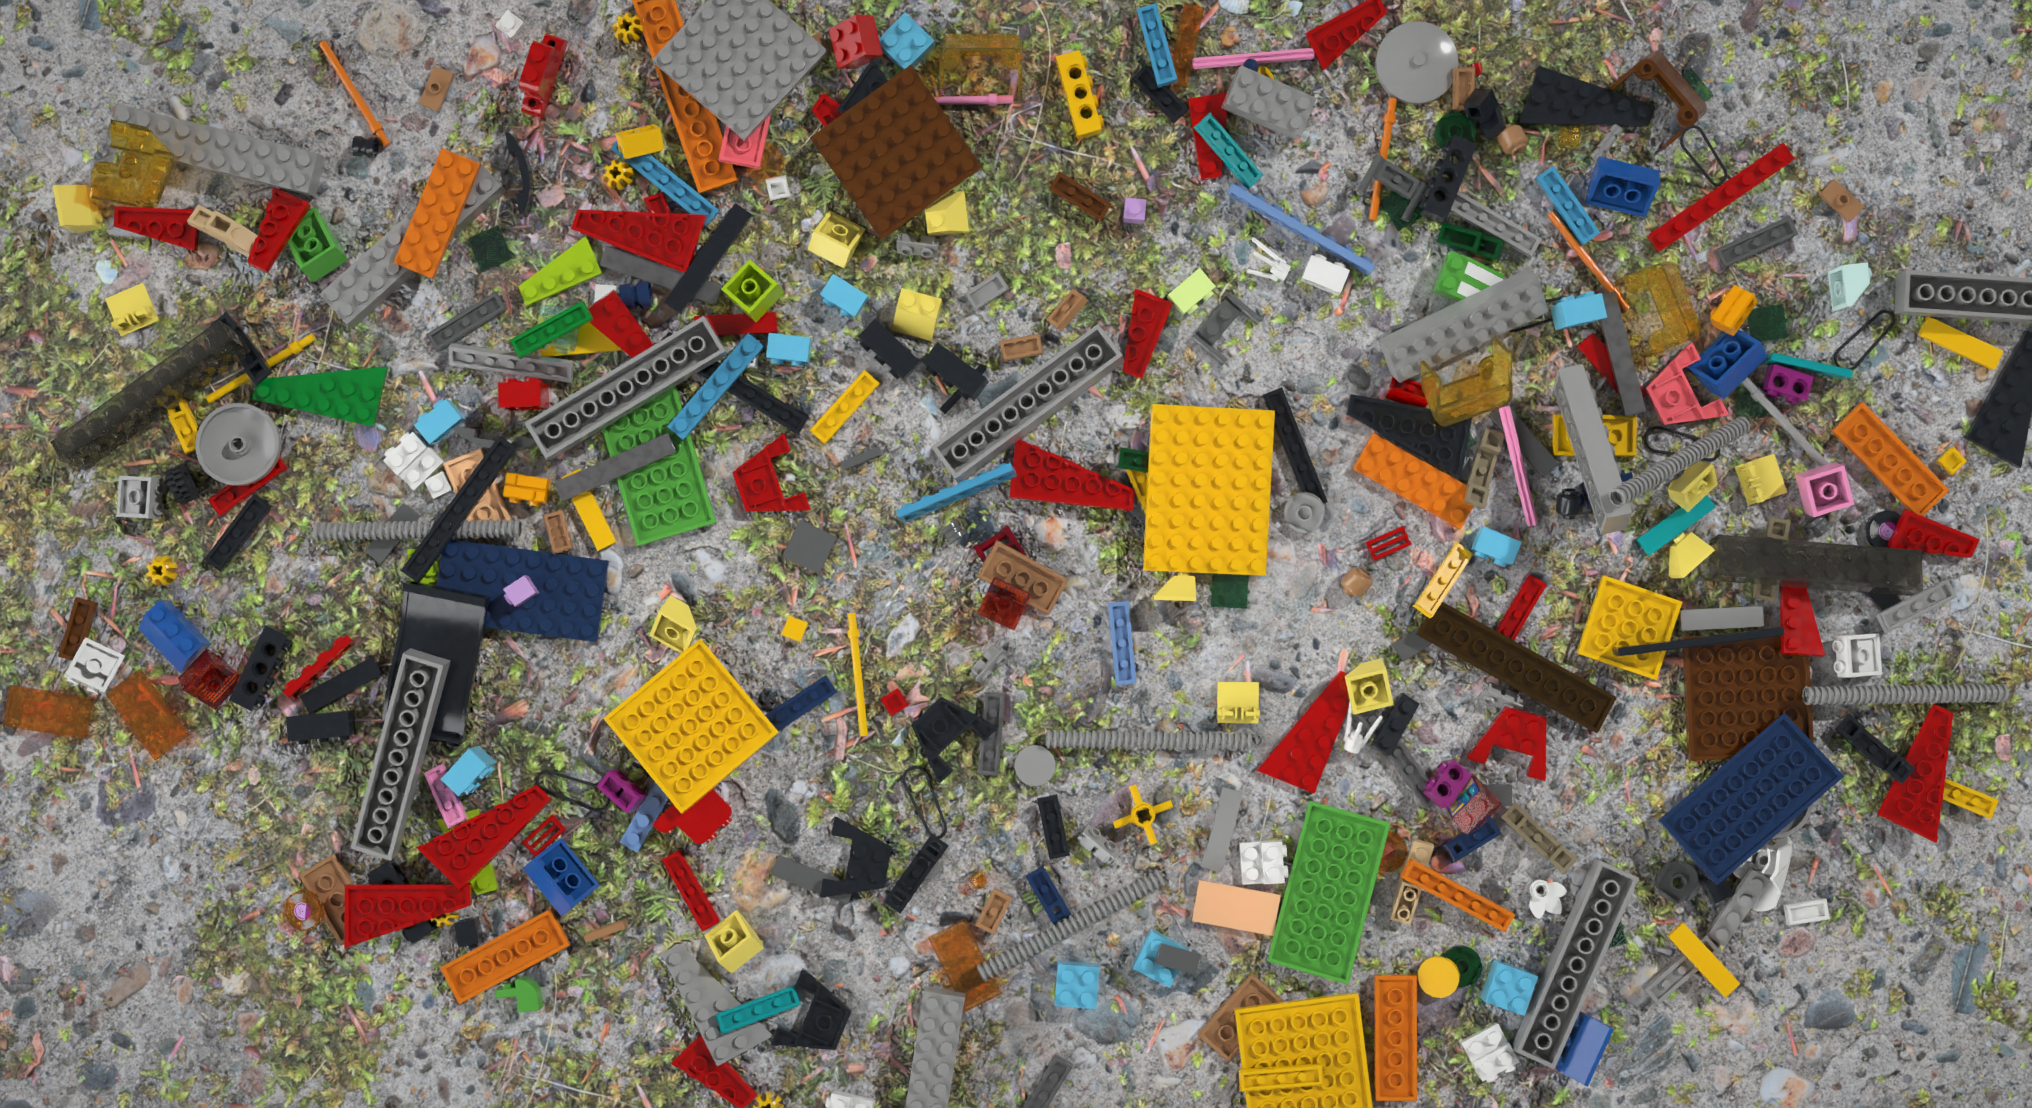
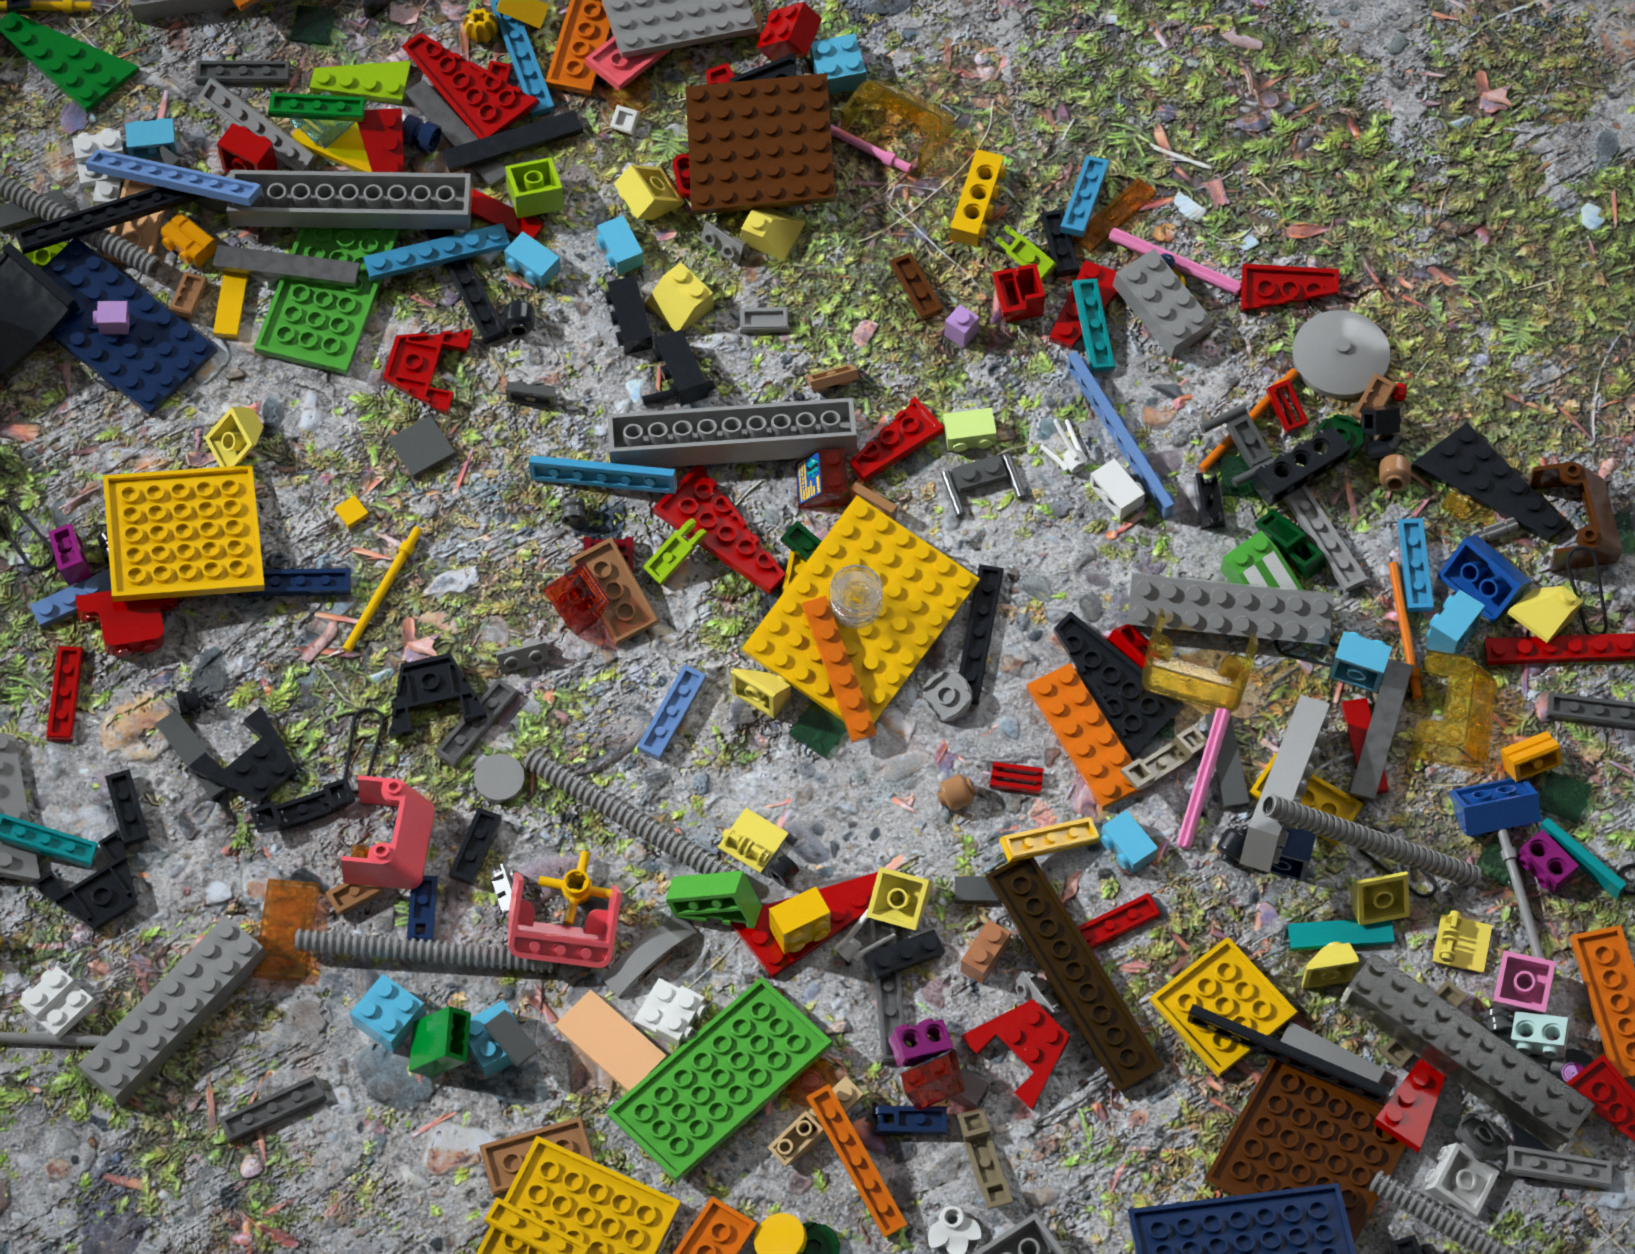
camera: 30 degrees right, 25 degrees down
light yellow slope [704,910,764,974] -> none
yellow tile [809,370,880,445] -> none
red tile [880,688,909,716] -> none
medium nougat plate [999,333,1043,362] -> none
coral wing [1644,343,1729,425] -> none
none -> medium blue plate [85,149,262,206]
none -> black plate [105,769,150,847]
none -> black wheel [176,687,202,715]
none -> coral windscreen [341,775,435,890]
none -> green brick [409,1006,471,1078]
none -> black head [503,299,535,337]
none -> coral windscreen [508,872,622,968]
none -> lime hinge [643,518,707,585]
none -> bright green wedge [665,871,762,929]
none -> red plate [672,154,691,199]
none -> black wheel [767,854,799,886]
none -> yellow brick [769,886,830,954]
none -> clear red slope [795,448,848,509]
none -> orange plate [801,595,877,743]
none -> clear wheel [830,564,883,629]
none -> medium nougat plate [850,482,897,521]
none -> nougat brick [960,920,1011,985]
none -> red plate [992,263,1045,323]
none -> lime hinge [994,225,1057,283]
none -> black hinge [1194,473,1226,529]
none -> red tile [1265,379,1309,434]
none -> medium azure brick [1426,589,1485,664]
none -> dark grey plate [1455,1113,1507,1163]
none -> light yellow slope [1507,586,1583,643]
none -> light aqua brick [1511,1011,1569,1059]

